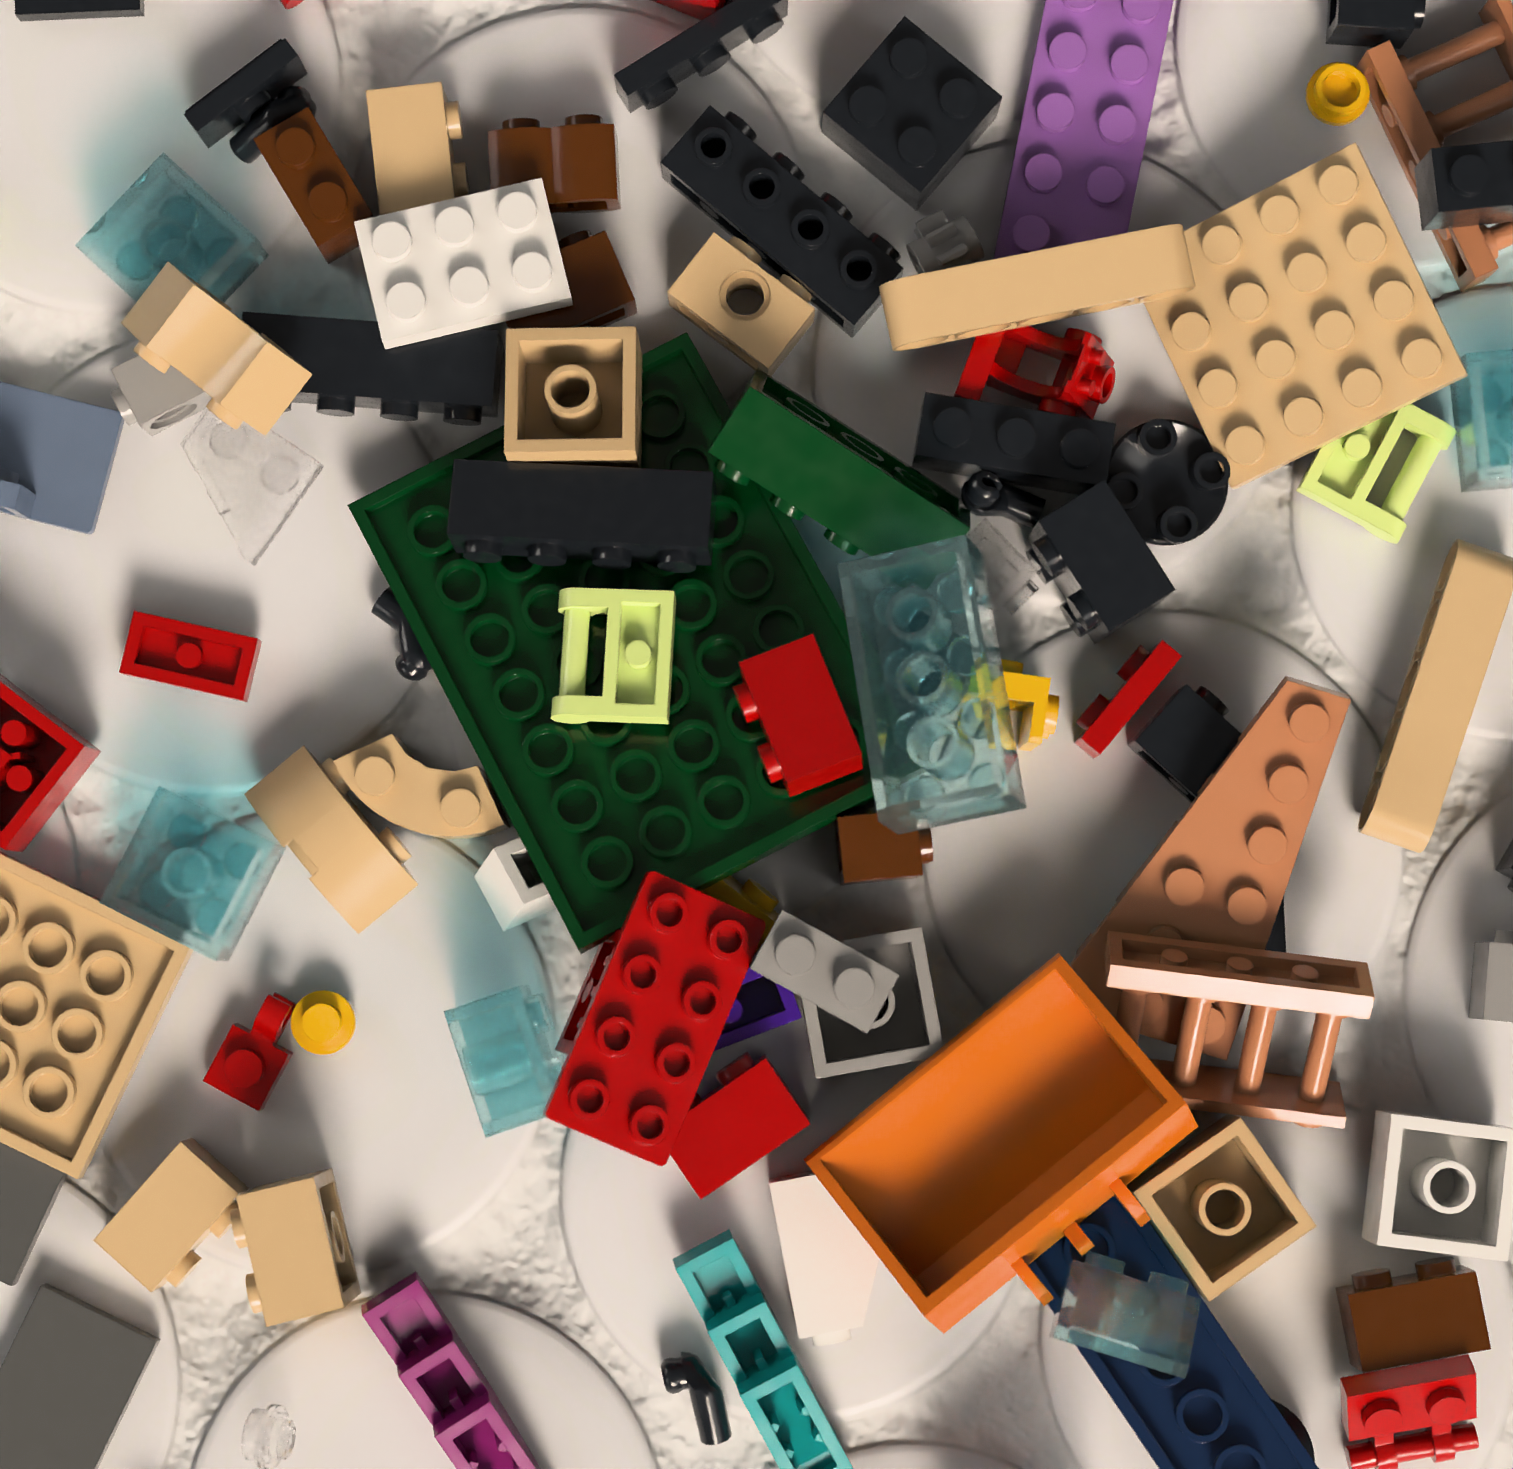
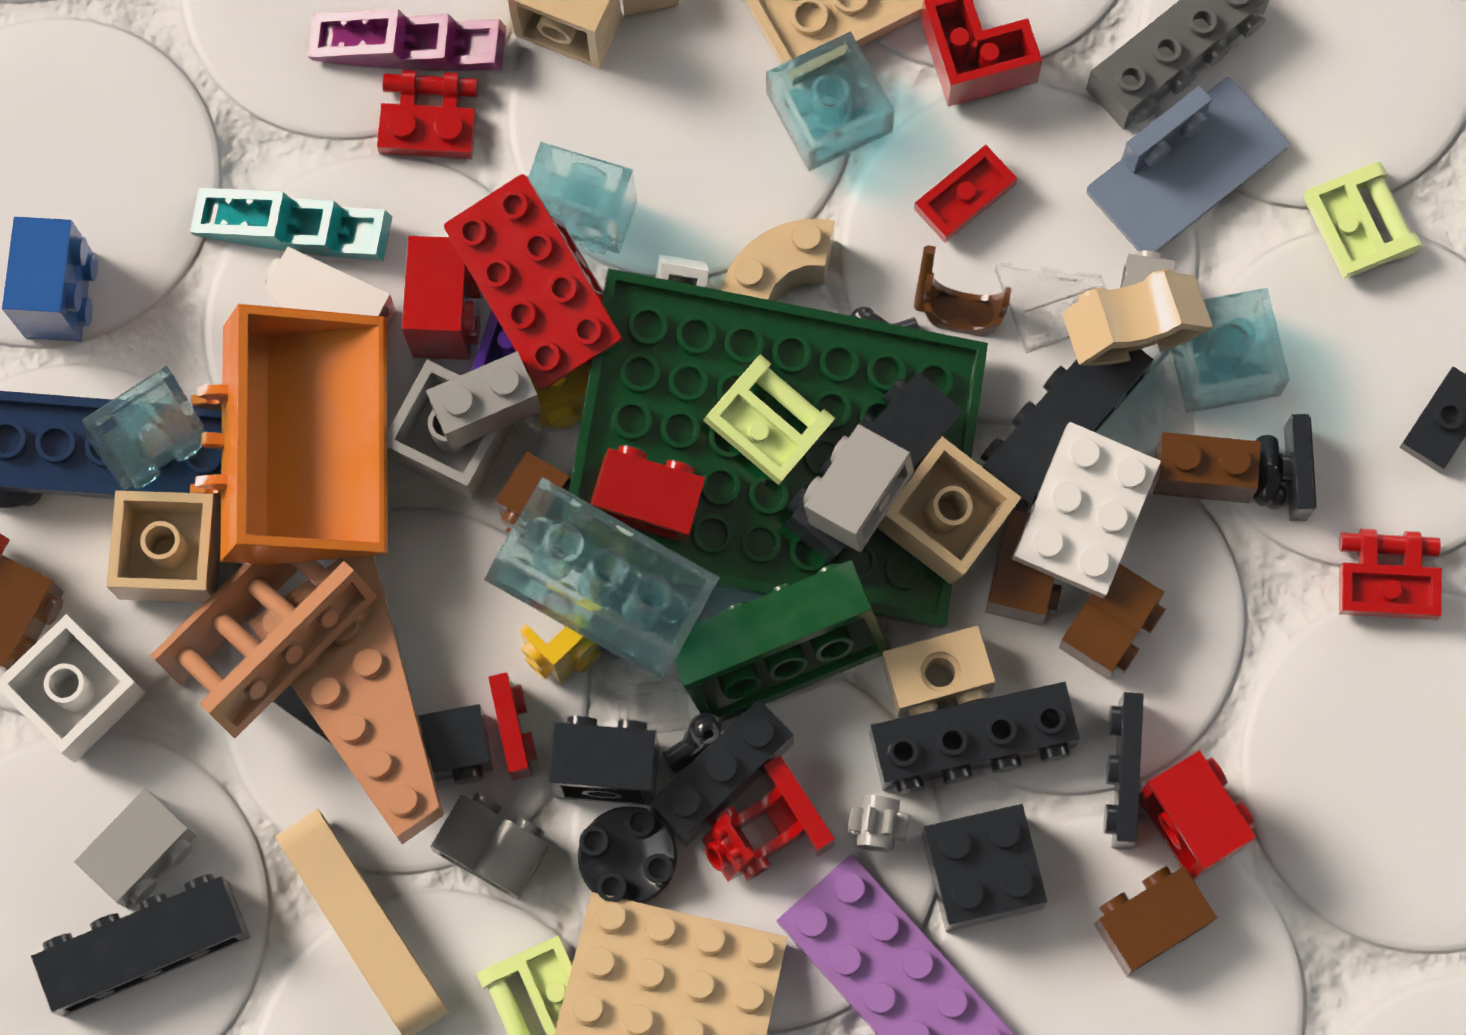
camera: 130 degrees right, 10 degrees down
red plate [203,992,297,1111] -> none
tan brick [244,745,418,934] -> none
yellow plate [291,990,356,1055] -> none
tan brick [366,82,470,215] -> none
black arm [661,1352,732,1445] -> none
tan beam [879,224,1196,351] -> none
none -> red plate [377,70,478,159]
none -> dark grey brick [430,793,549,901]
none -> light grey brick [804,424,914,552]
none -> reddish brown helmet [913,245,1012,336]

